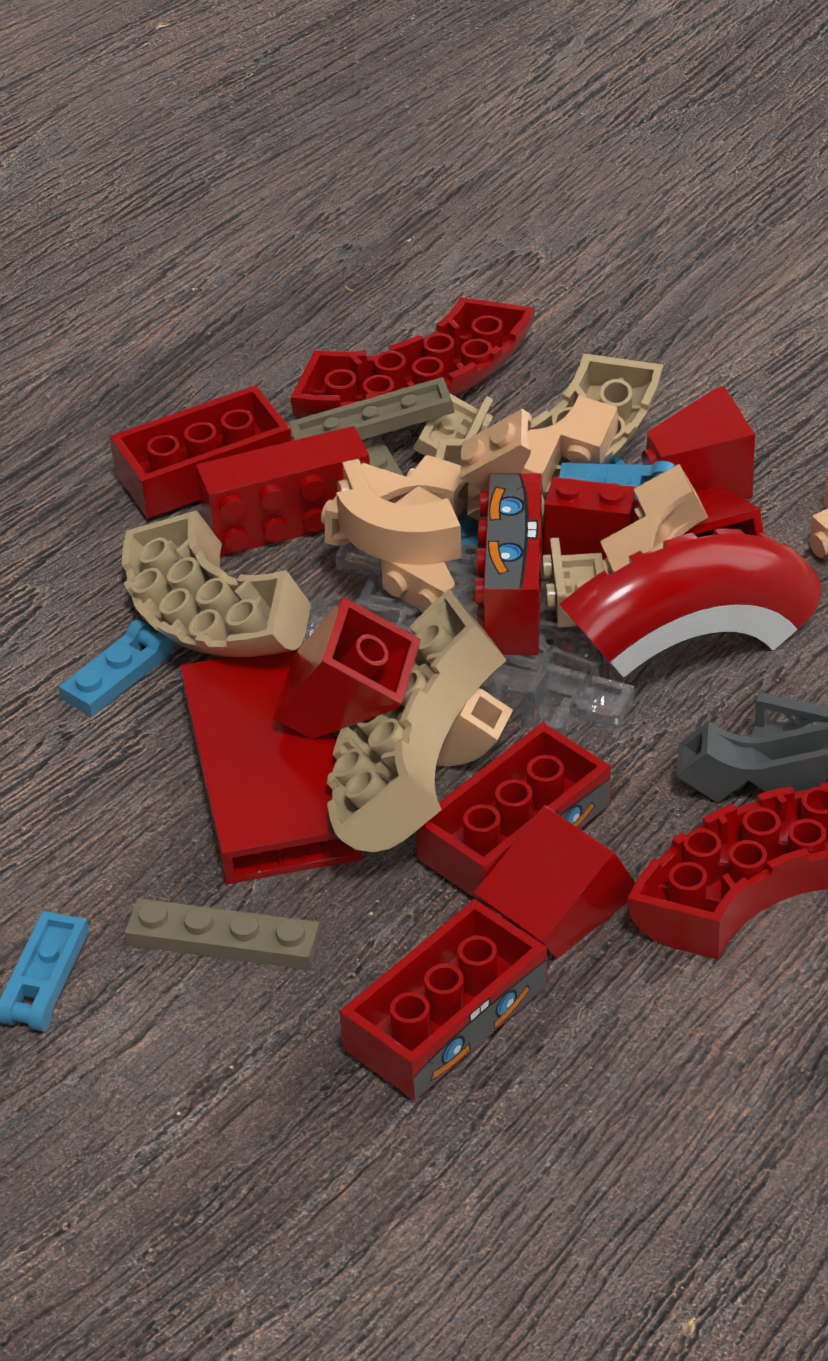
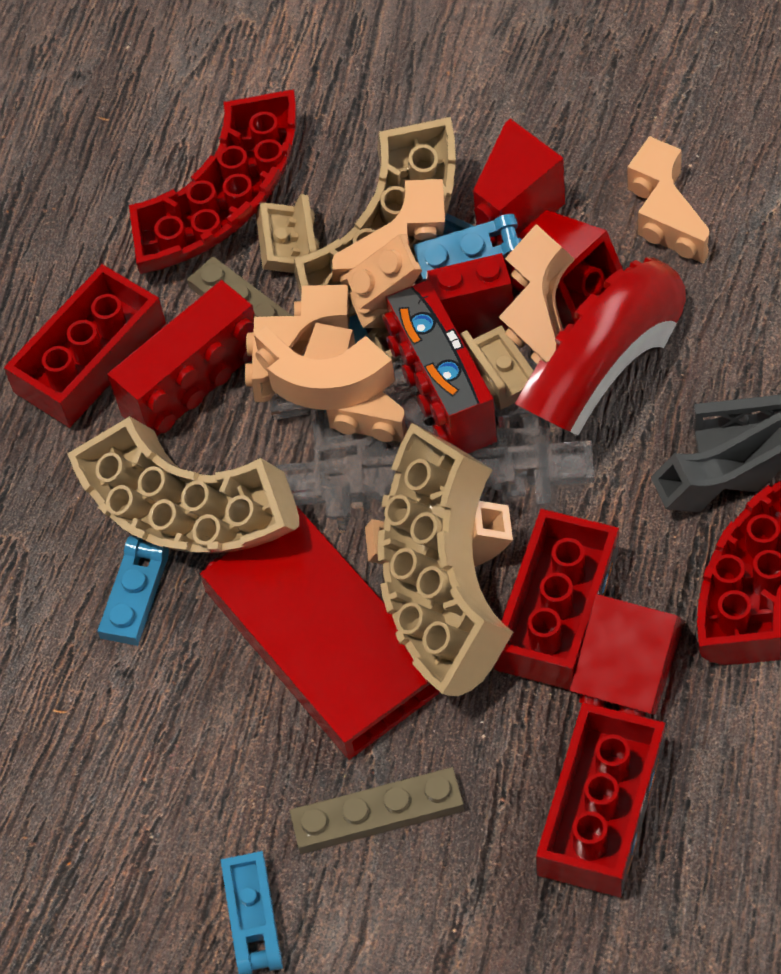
camera: 20 degrees left, 15 degrees up
red slope [273,597,421,739] -> none
dark tan plate [289,377,455,440] -> none

